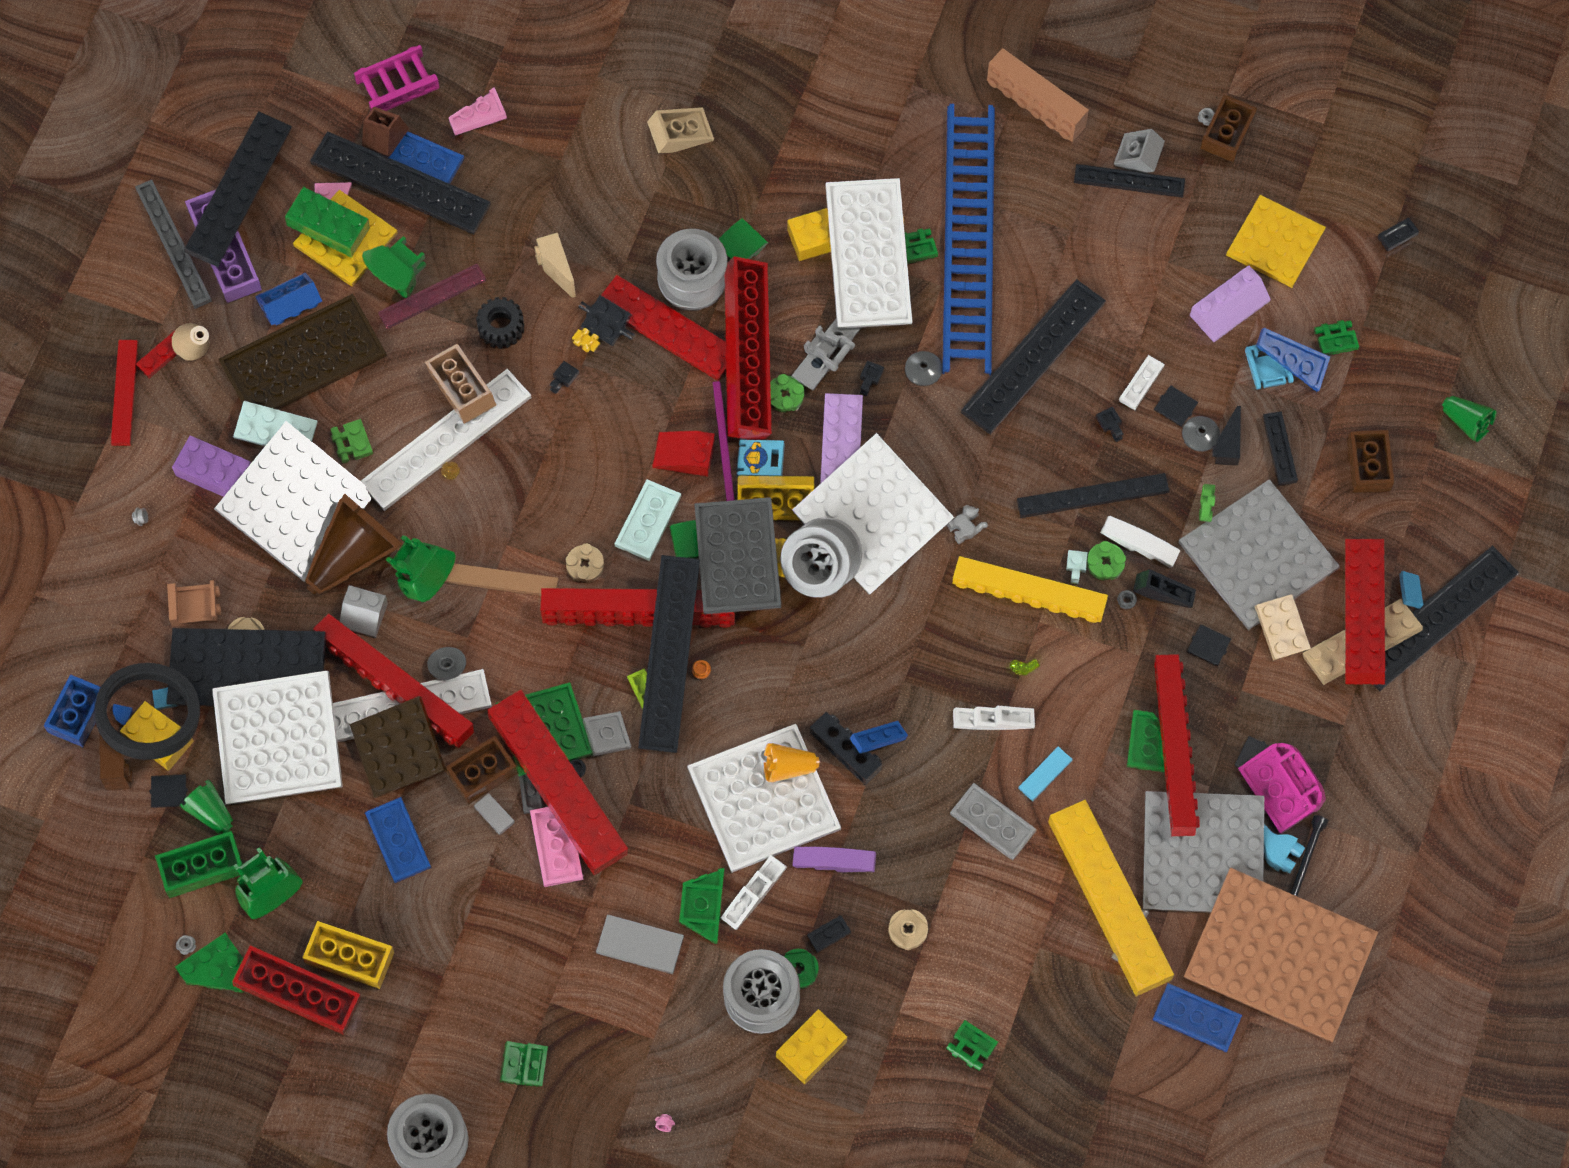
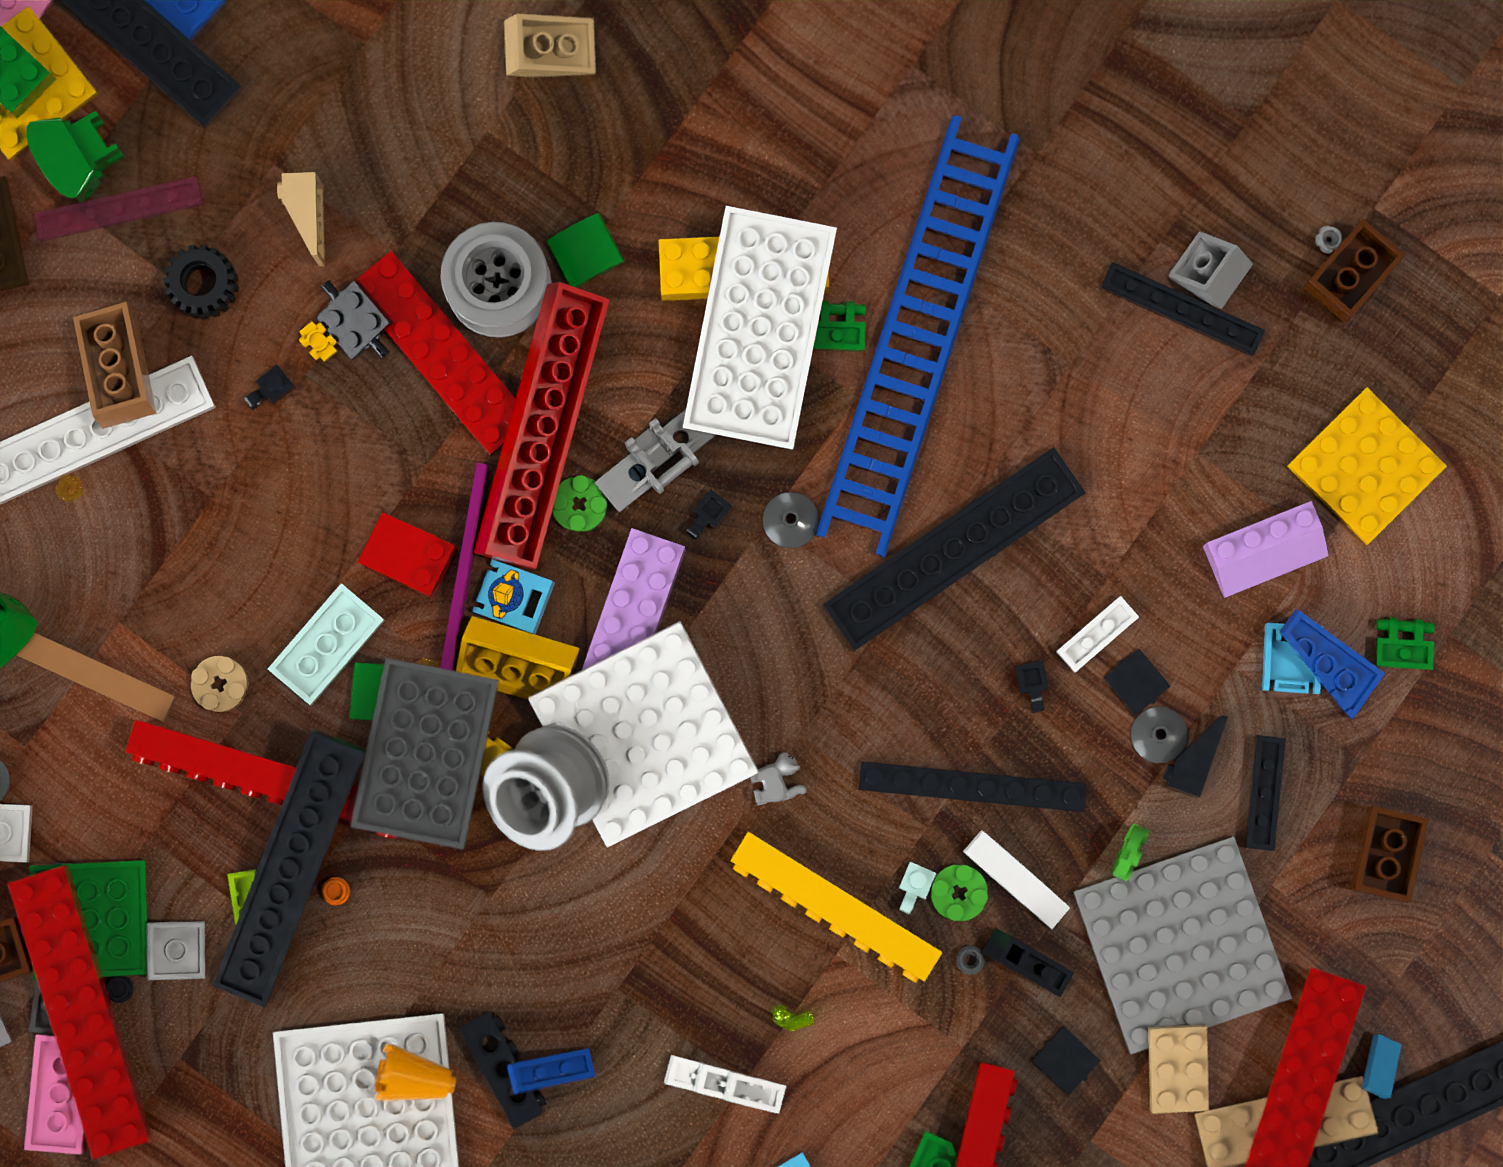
camera: 20 degrees right, 15 degrees up
nougat brick [987,48,1089,142] -> none

